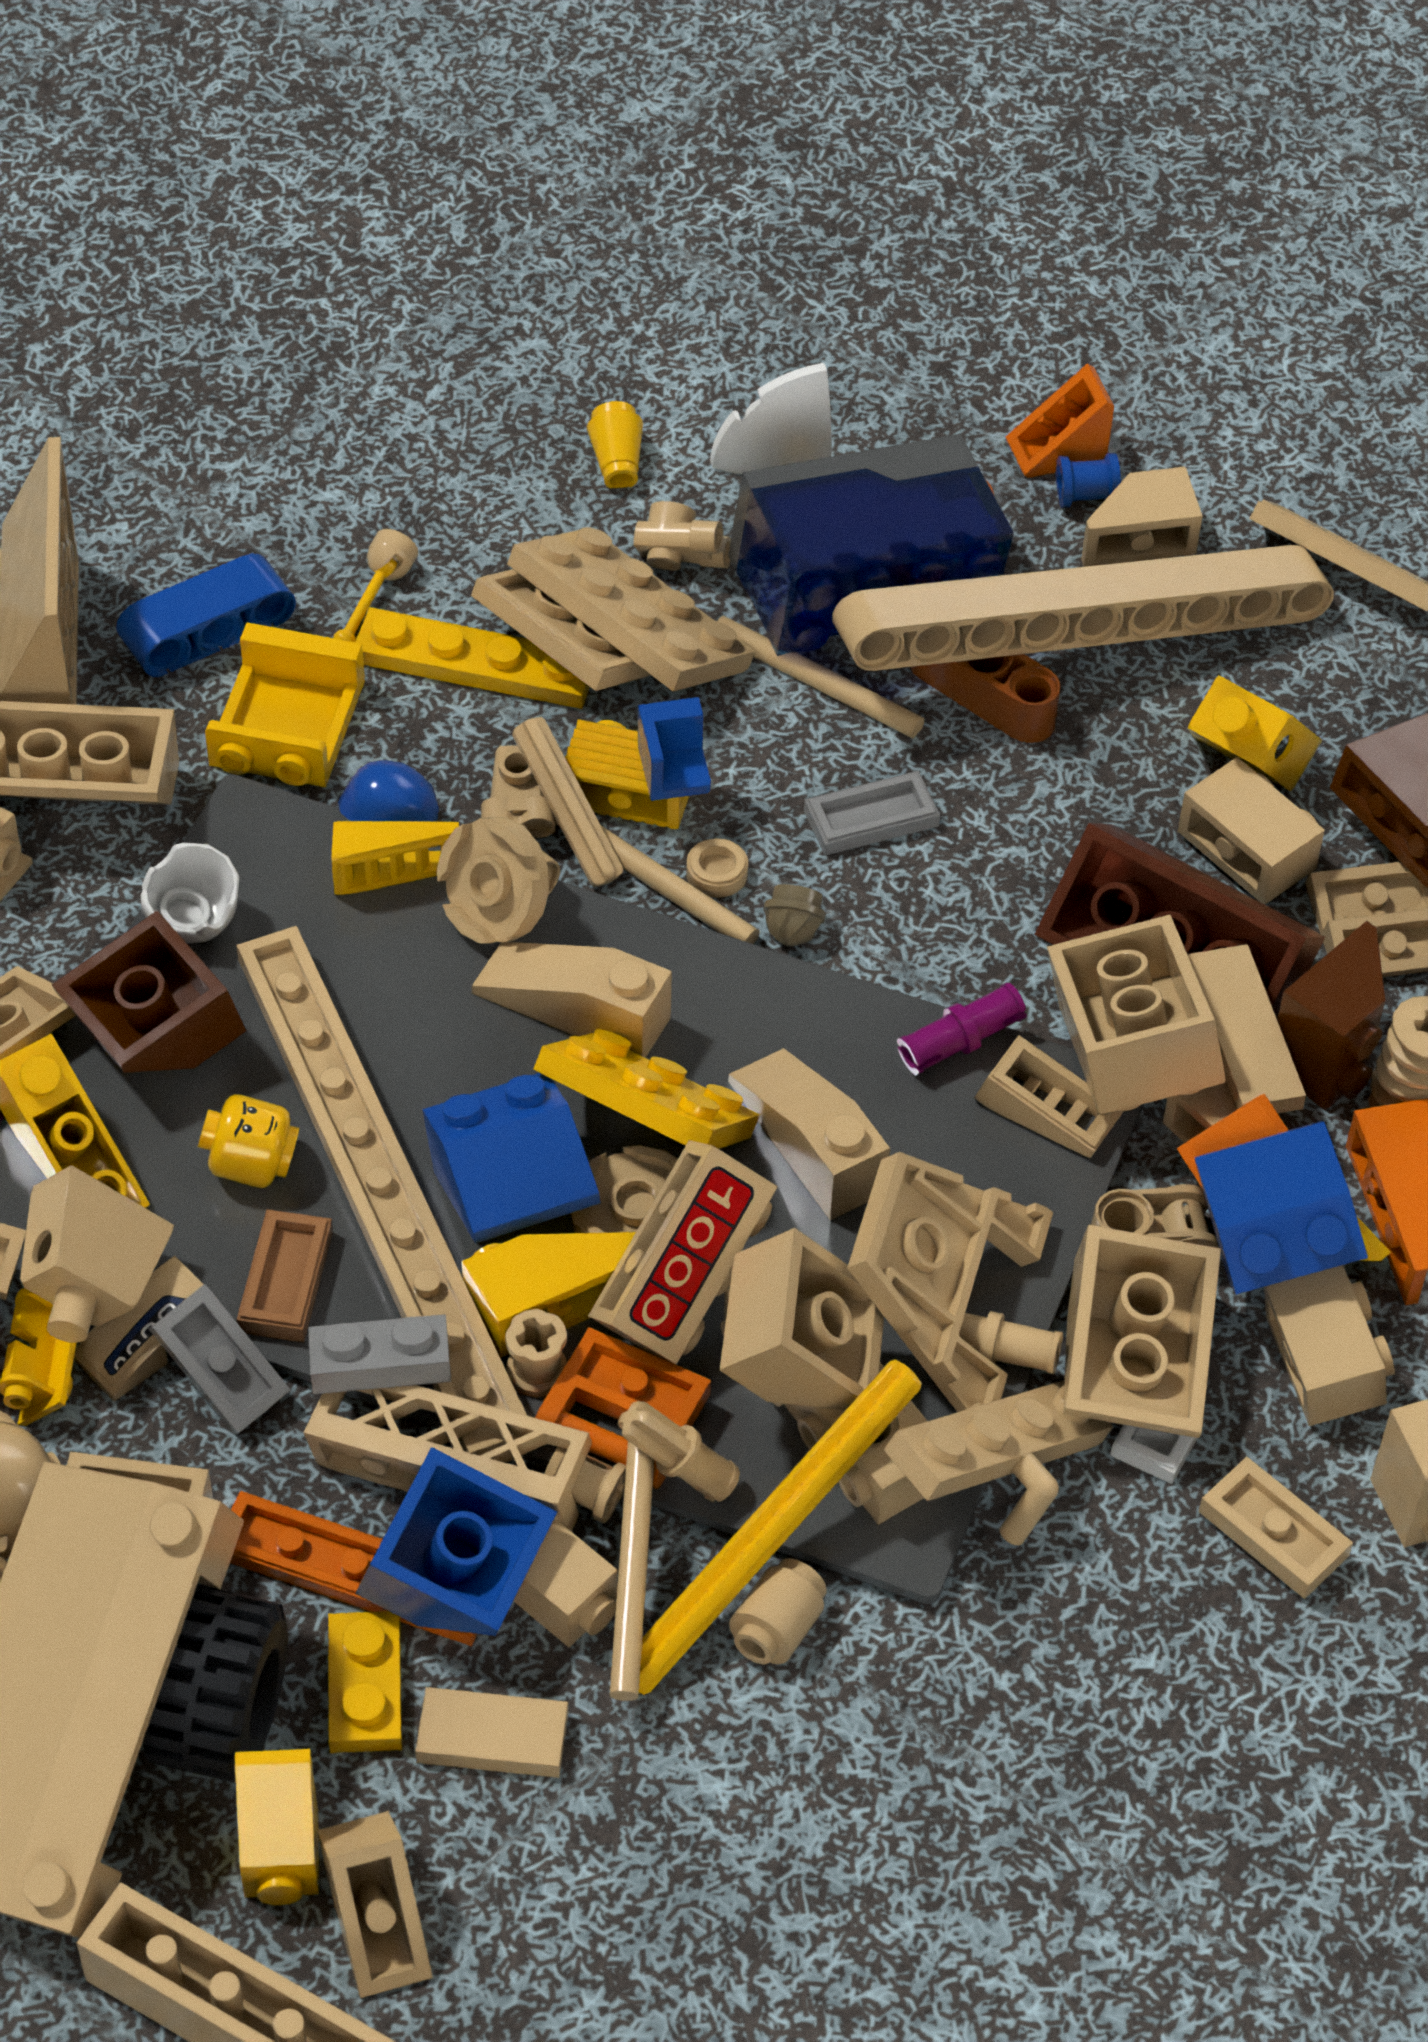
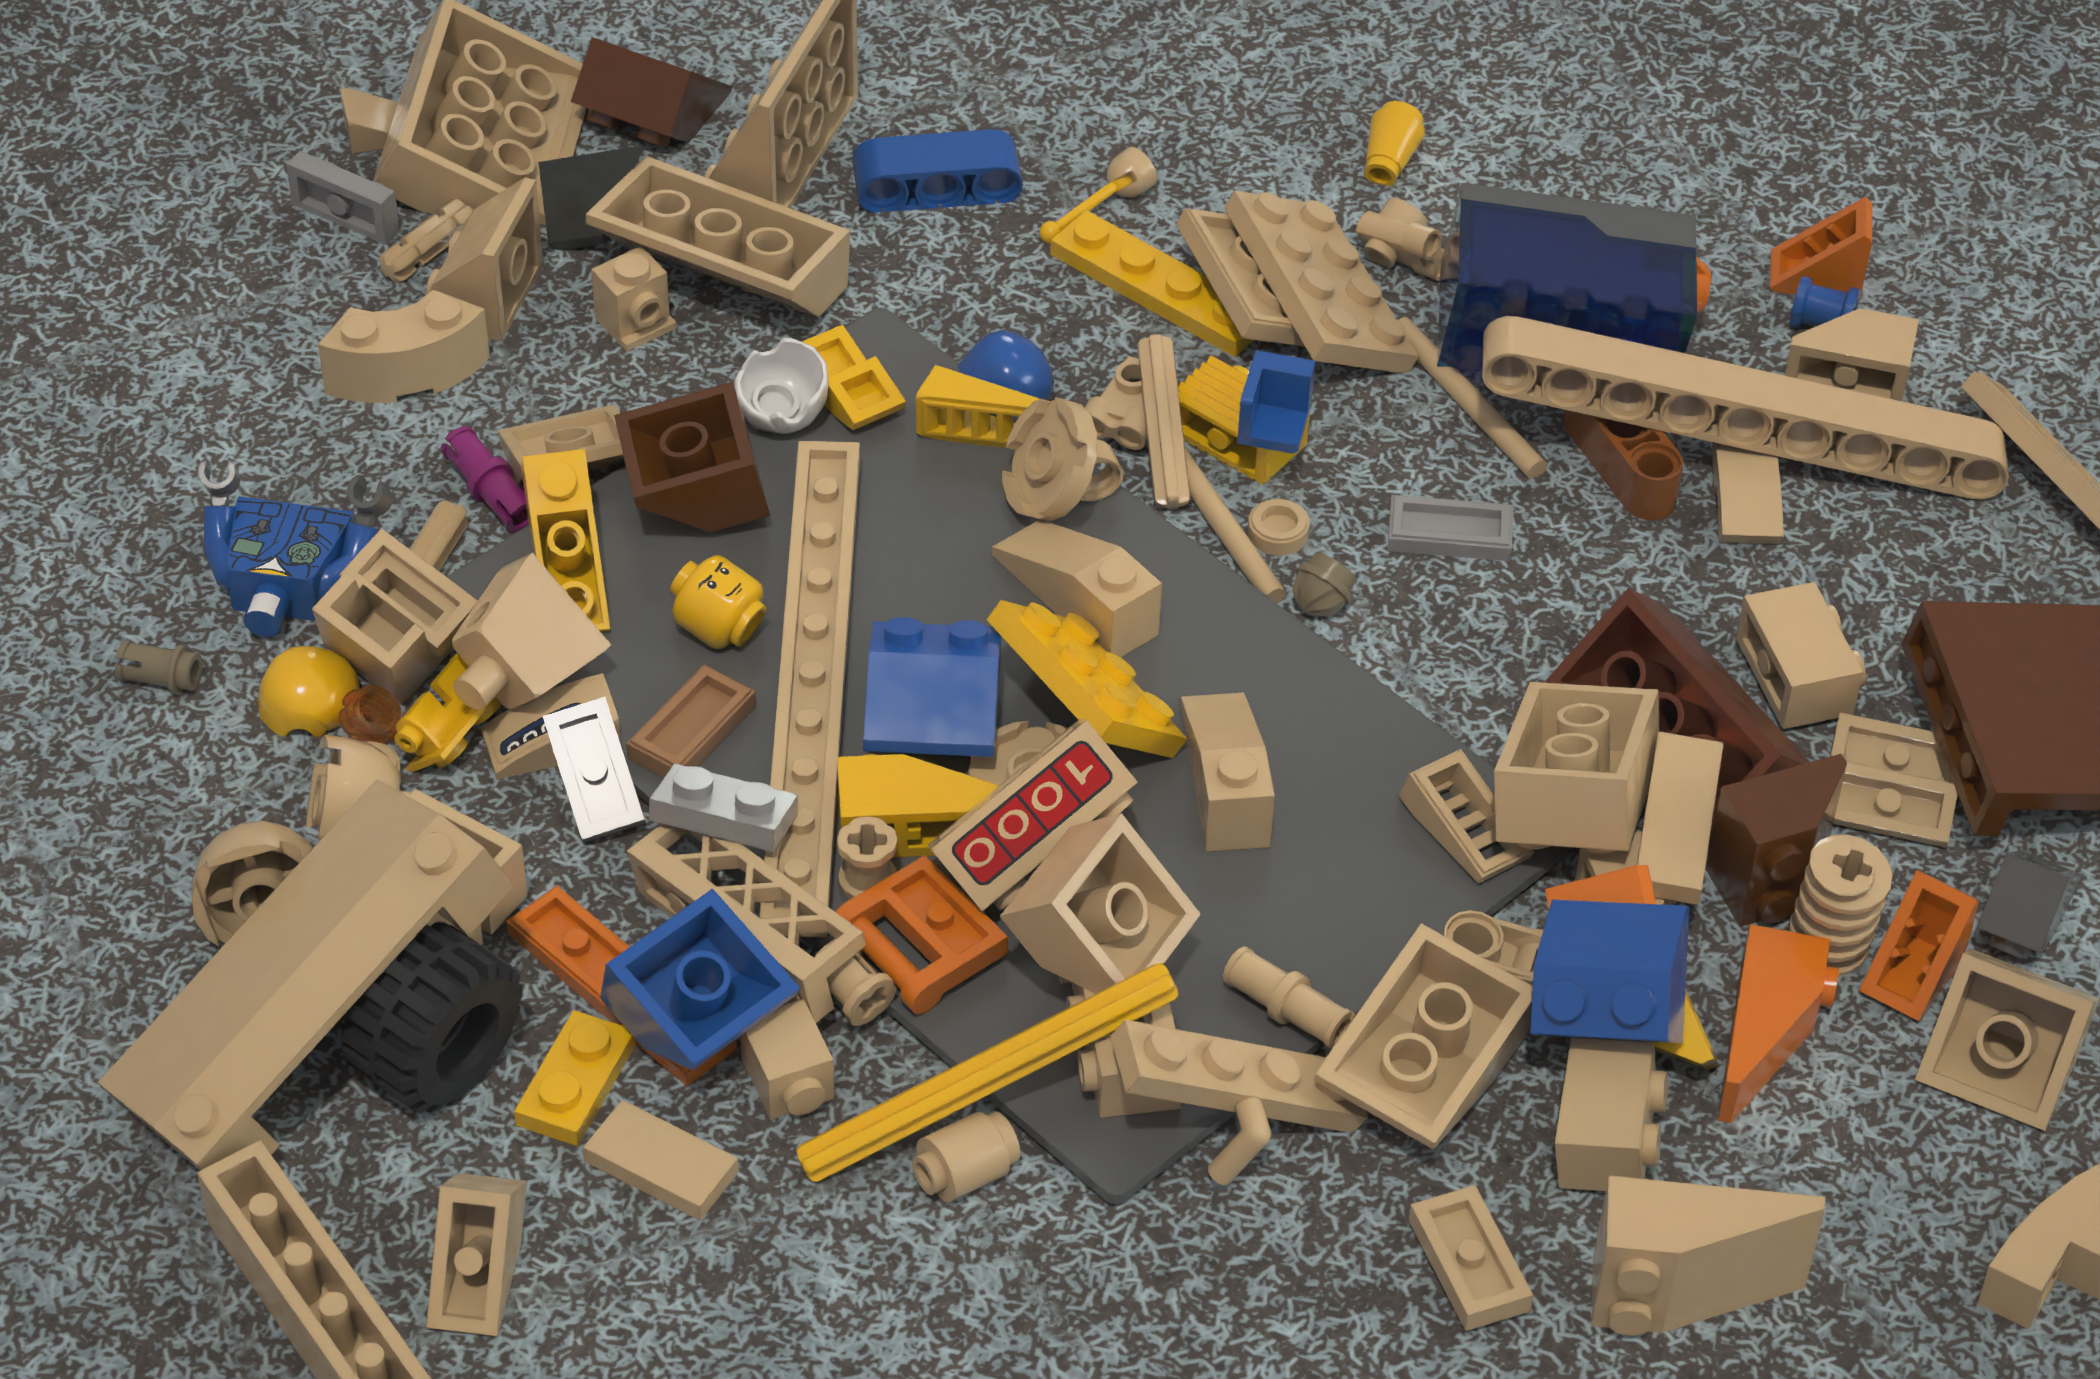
camera: 25 degrees right, 5 degrees down
yellow panel [205,622,365,787] -> none
yellow slope [235,1749,319,1905] -> none
tan bar [610,1441,654,1701] -> none
tan axle [618,1401,740,1502] -> none
white brick [710,363,832,474] -> none
tan wing [847,1152,1053,1412] -> none
magenta pin [897,982,1027,1075] -> none
white tile [1110,1425,1197,1484] -> none
yellow torso [1187,675,1322,792] -> none
none -> yellow slope [802,325,906,430]
none -> tan slope [1712,442,1784,544]

